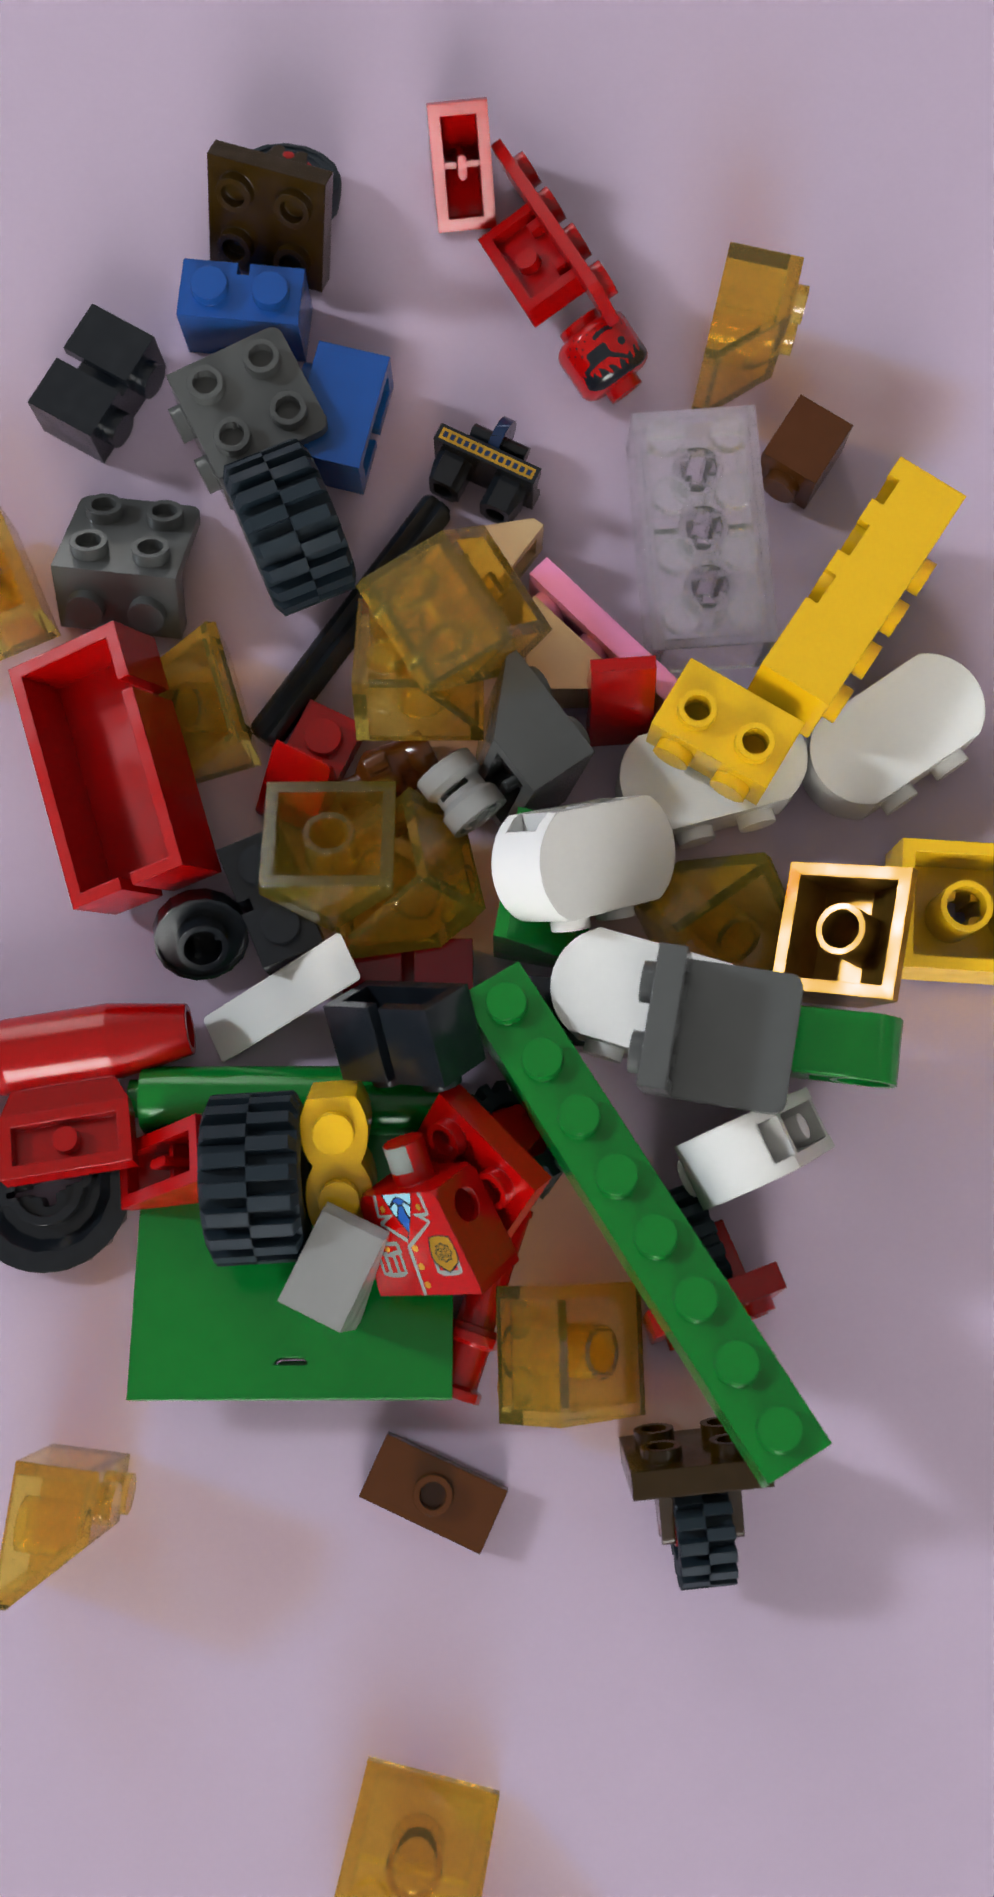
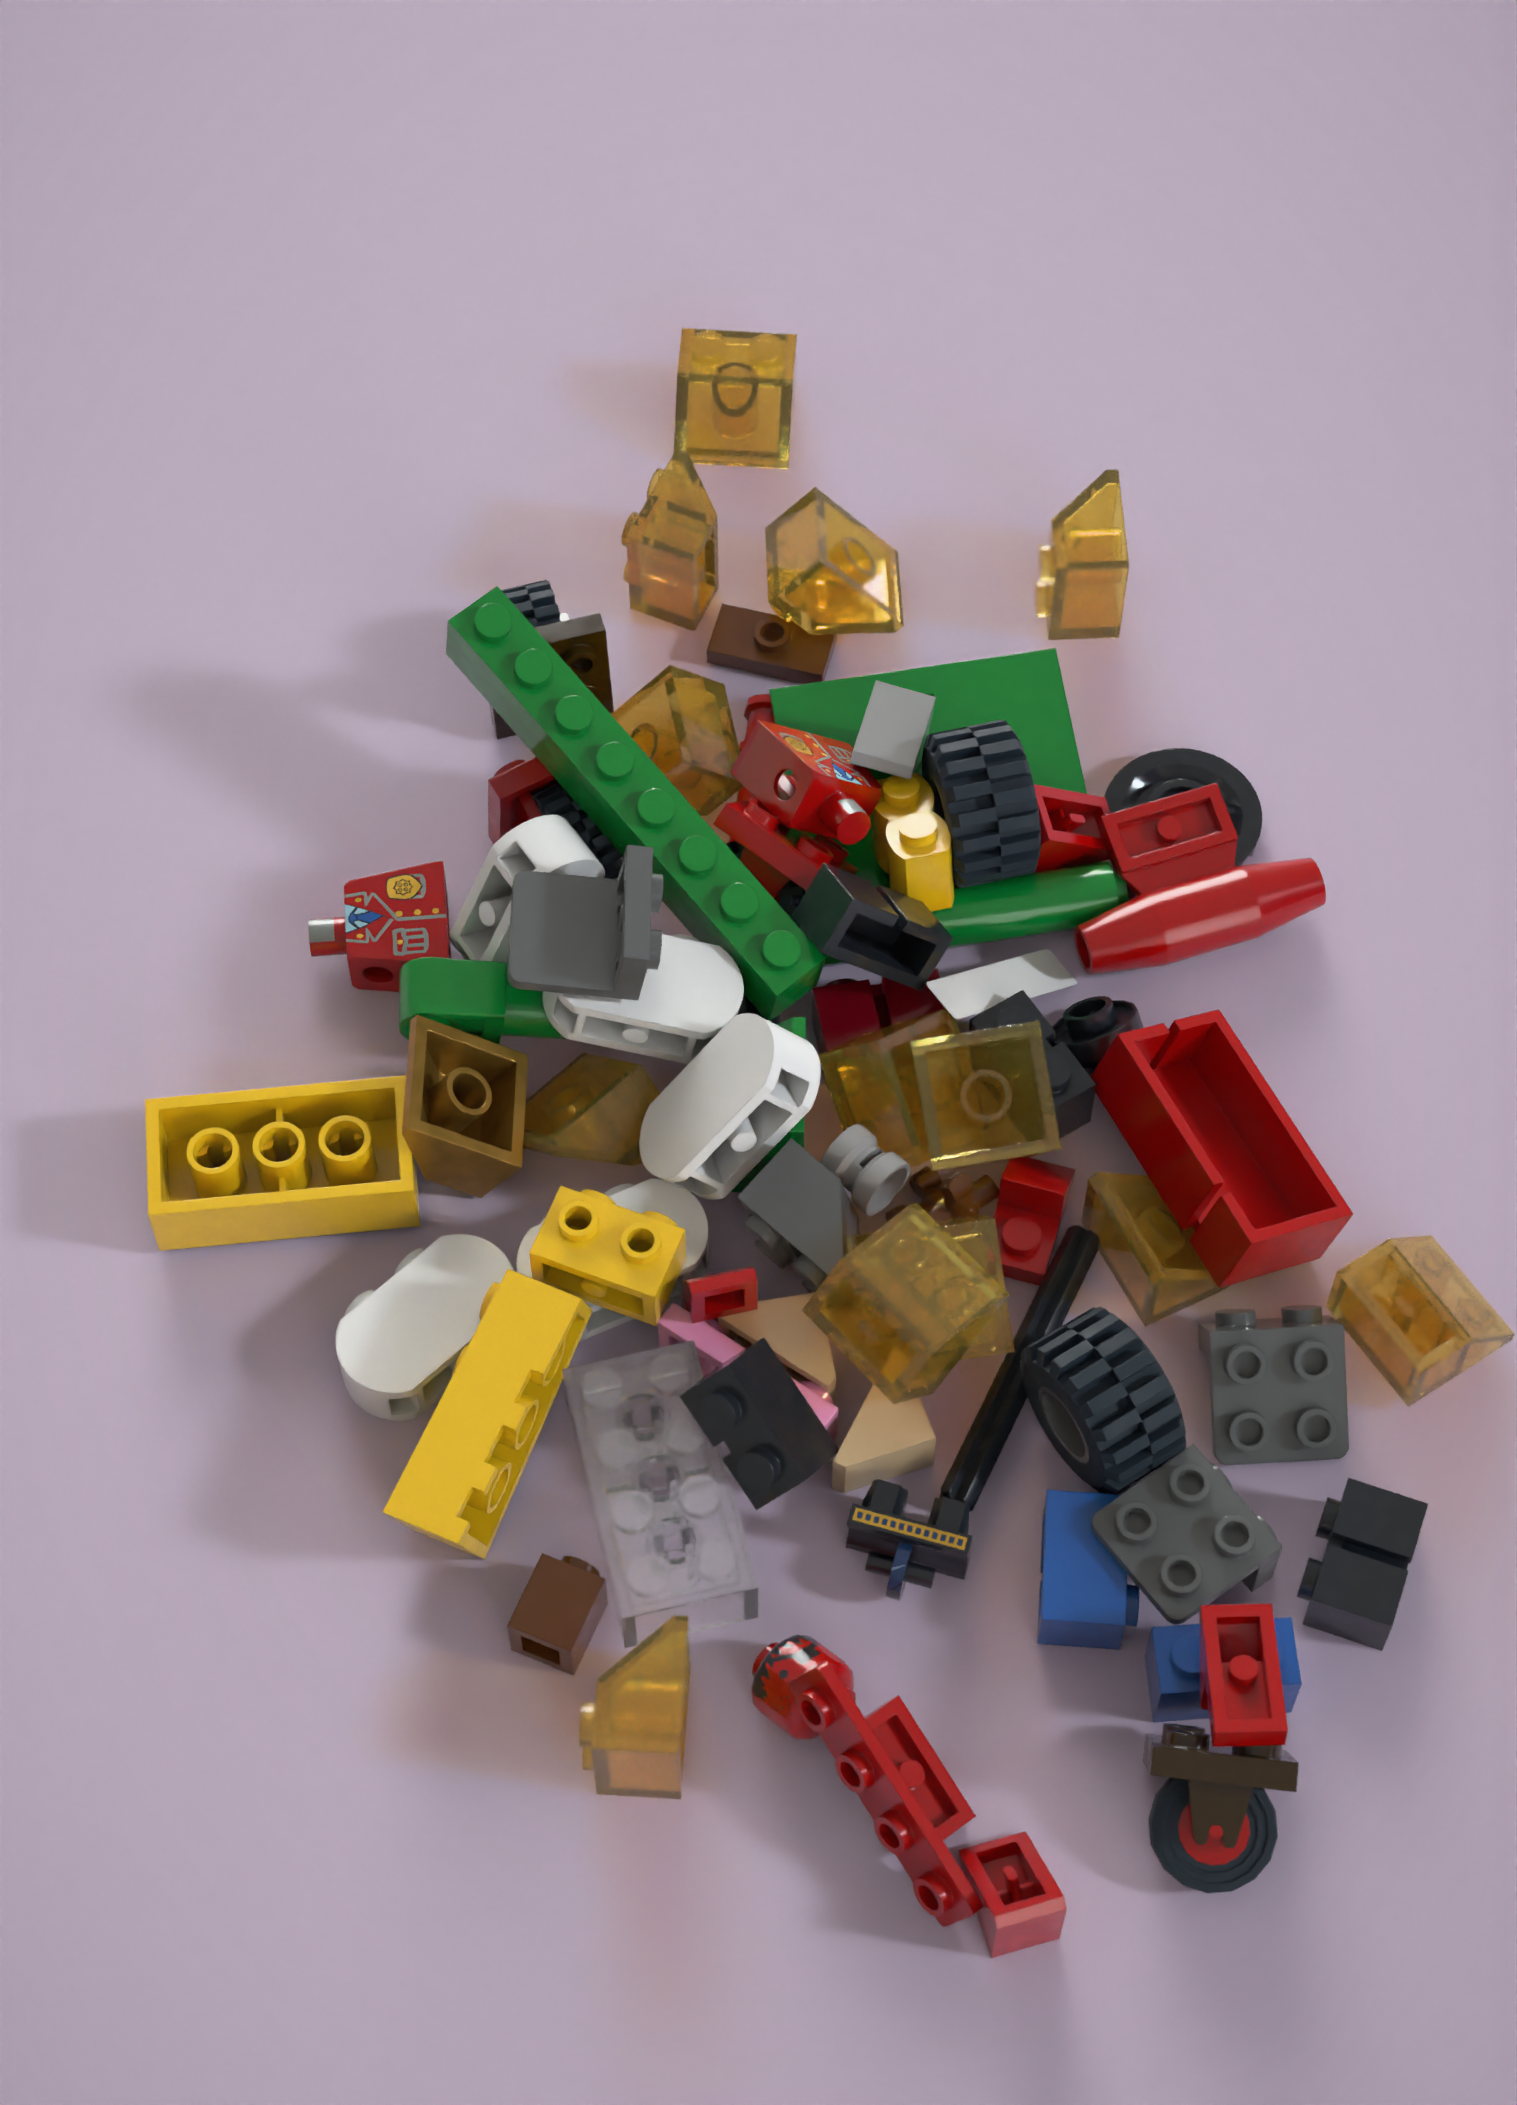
camera: 170 degrees right, 20 degrees down
none -> red torso [308,861,451,992]
none -> clear yellow slope [621,449,719,632]
none -> black piece [680,1337,839,1510]
none -> clear yellow slope [765,487,904,635]
none -> red slope [1199,1603,1288,1747]

